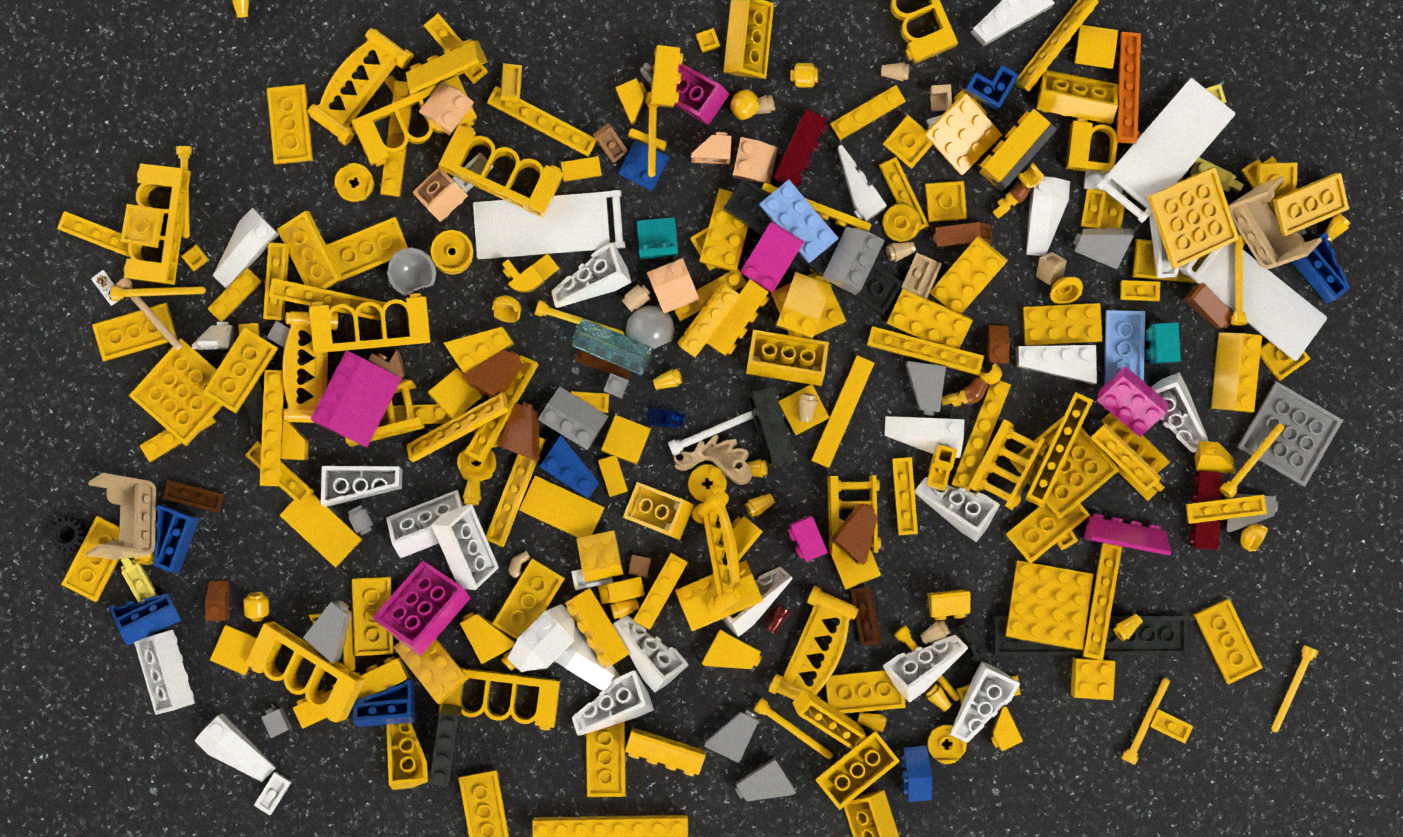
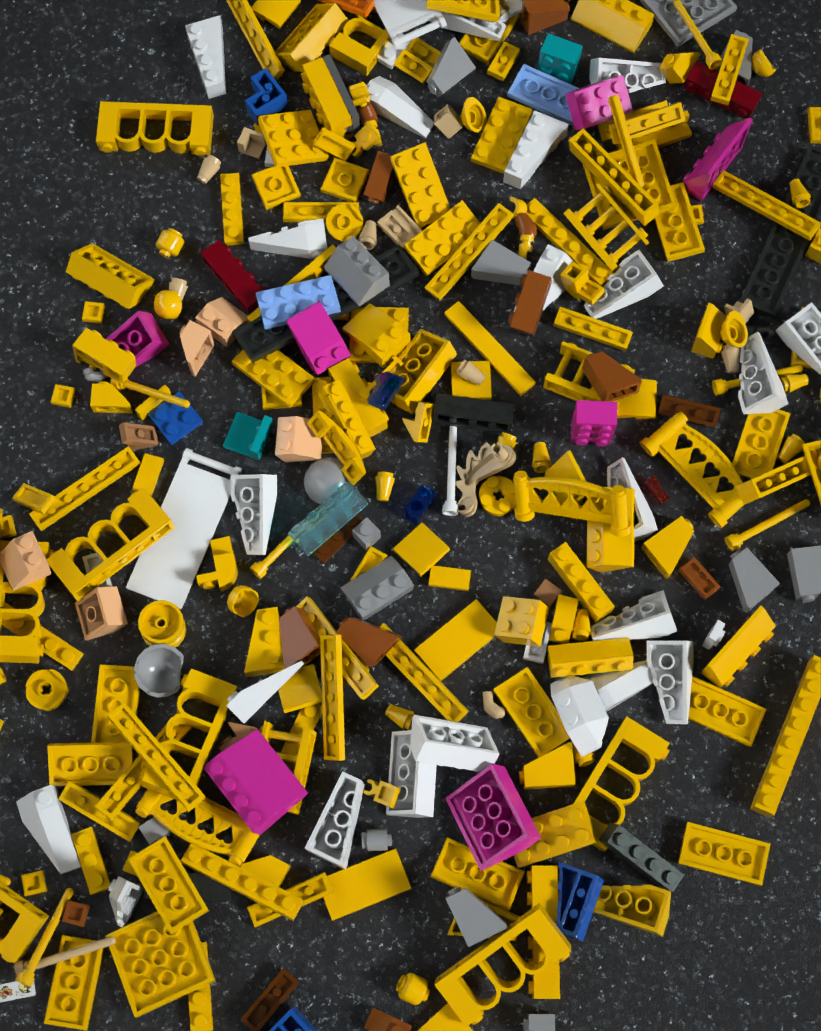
camera: 65 degrees left, 15 degrees down
yellow plate [457,446,496,482] -> none
blue wedge [540,435,600,499] -> none
tan brick [622,284,650,312] -> none
yellow slope [623,482,694,540] -> none
dark orange slope [987,325,1010,364] -> none
yellow plate [1005,561,1093,650] -> none
none -> yellow tile [51,384,75,408]
none -> dark orange plate [62,900,90,927]
none -> yellow plate [107,702,206,812]
none -> white wedge [226,661,304,723]
none -> yellow slope [307,410,366,485]
none -> yellow tile [313,127,355,161]
none -> yellow plate [352,123,381,157]
none -> yellow piece [359,355,404,399]
none -> yellow plate [363,779,401,808]
none -> clear blue slope [367,371,405,410]
none -> yellow slope [402,402,435,442]
none -> dark orange brick [508,270,552,337]
none -> yellow axle [608,95,644,187]
none -> dark orange plate [678,557,721,601]
none -> white plate [702,620,726,650]
none -> yellow piece [720,311,748,348]
none -> tan panel [724,298,754,324]

